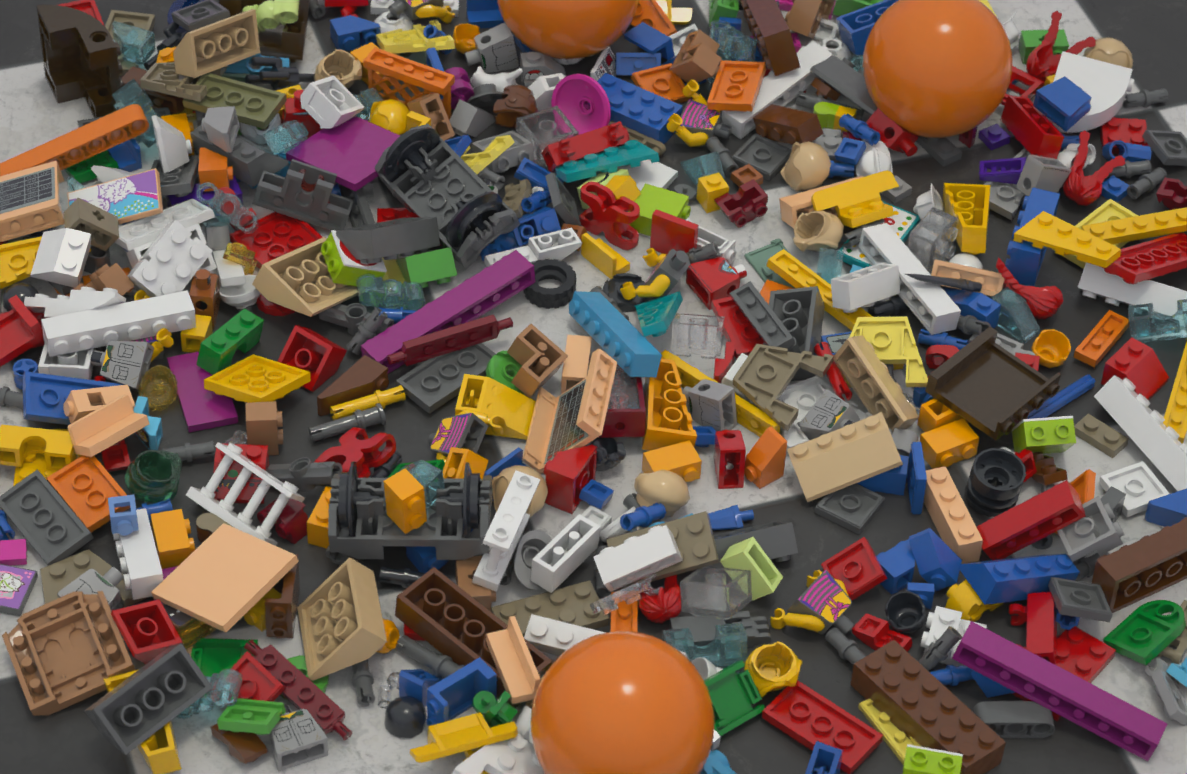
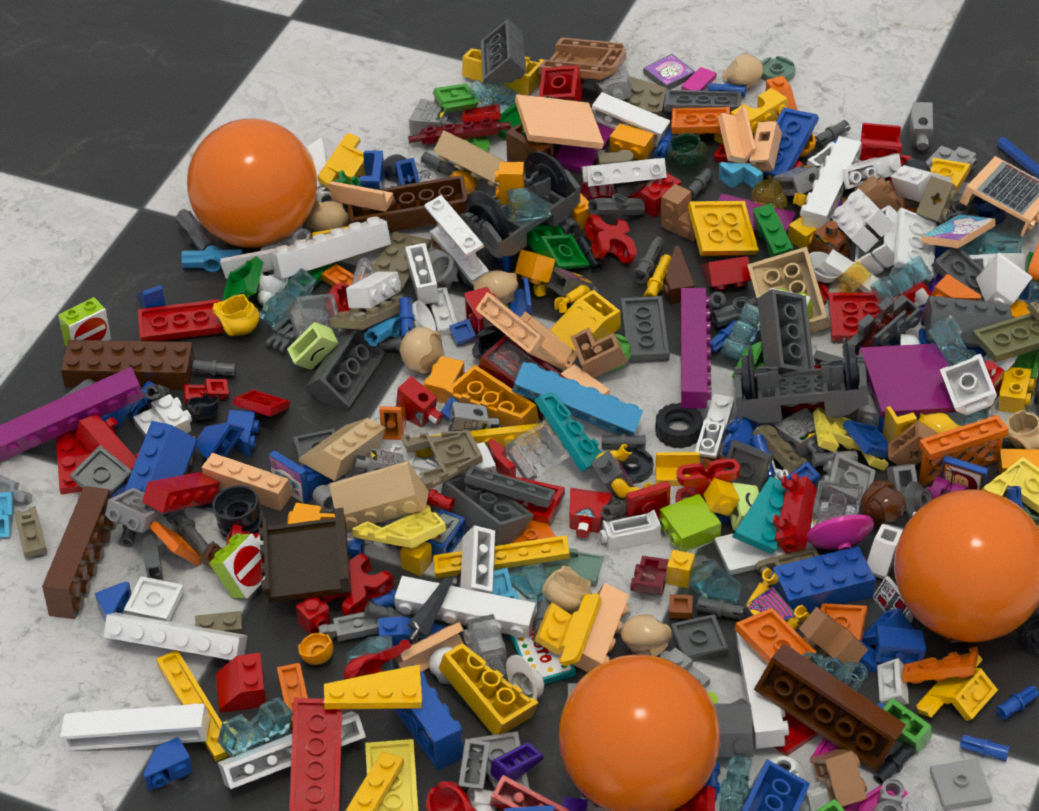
camera: 135 degrees right, 0 degrees up
medium blue brick [108,495,139,536] -> none
light grey slope [202,106,240,153] -> none
dark red plate [387,314,513,366] -> none
blue bar [708,505,754,530] -> none
reddish brown brick [753,104,823,145] -> none
torso [770,569,855,635] -> none
blue plate [906,582,934,609] -> none
blue axle [1026,374,1096,419] -> none
green tile [1103,600,1186,666] -> none

